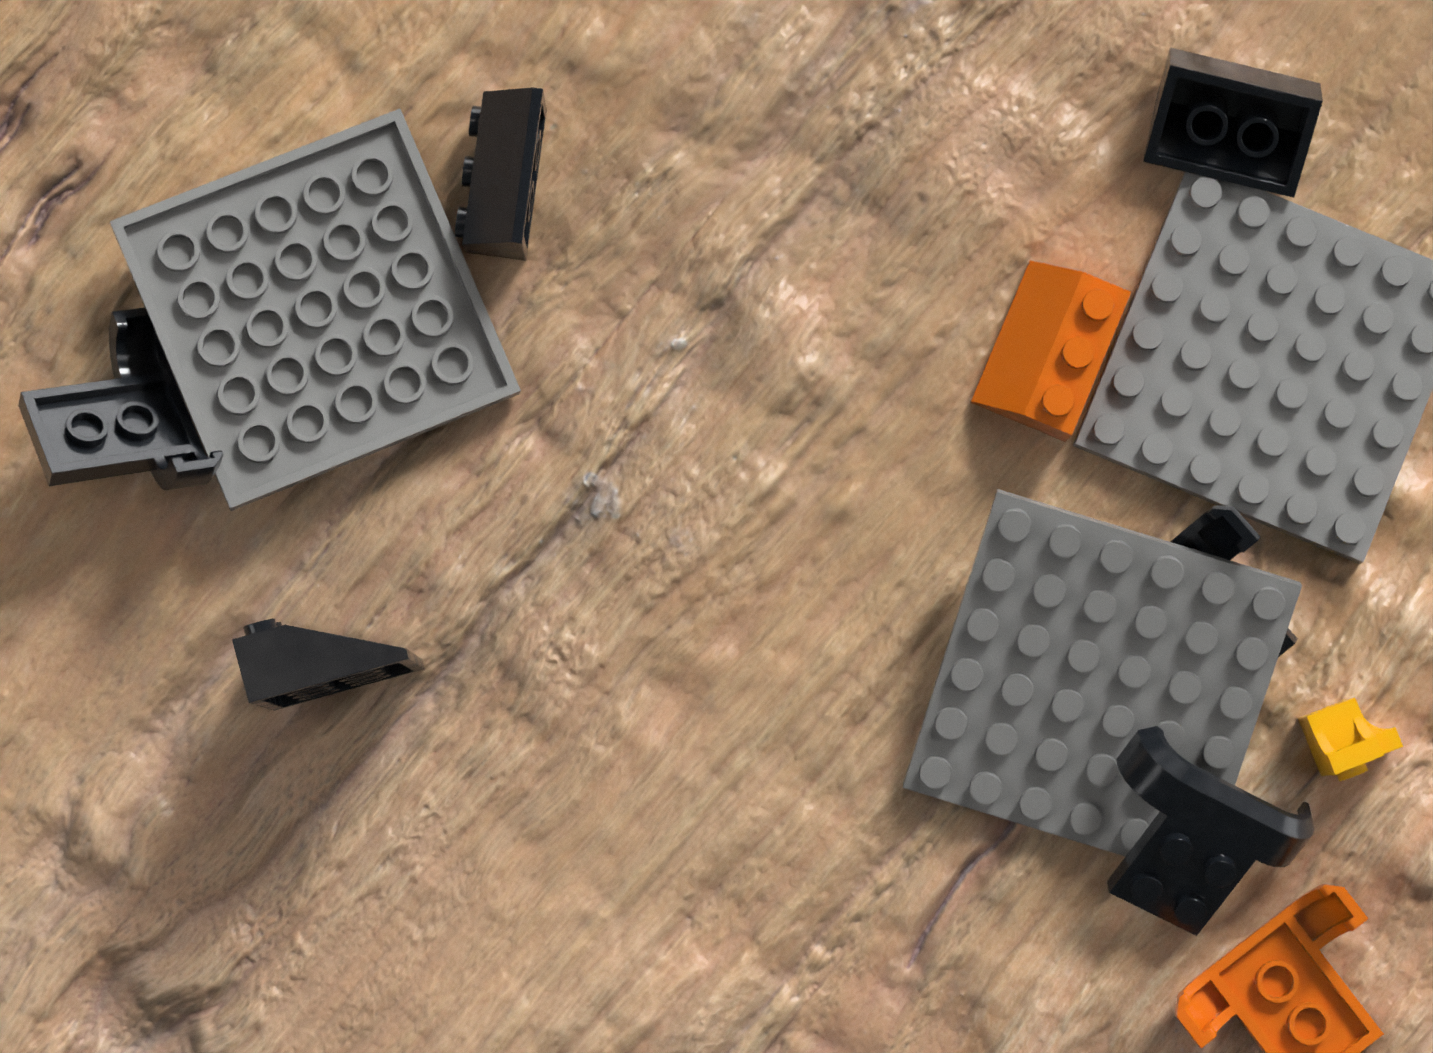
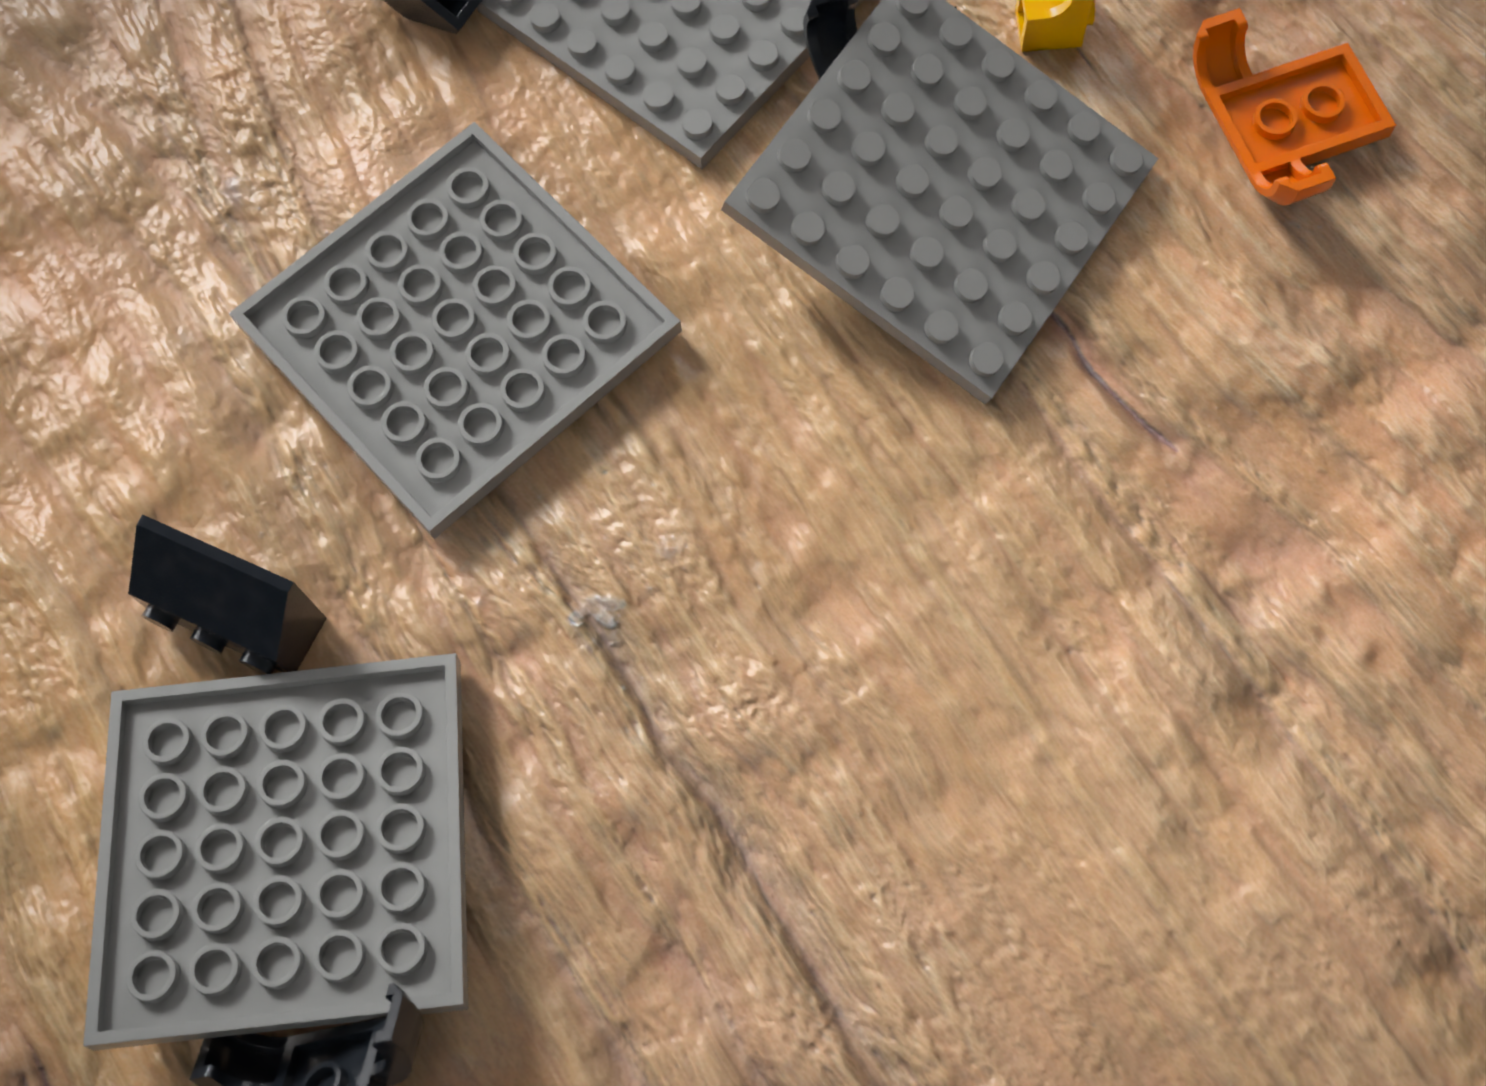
camera: 60 degrees left, 15 degrees down
black slope [232,619,425,711] -> none
orange slope [970,260,1131,442] -> none
black piece [1107,726,1314,936] -> none
none -> light grey plate [229,122,682,539]

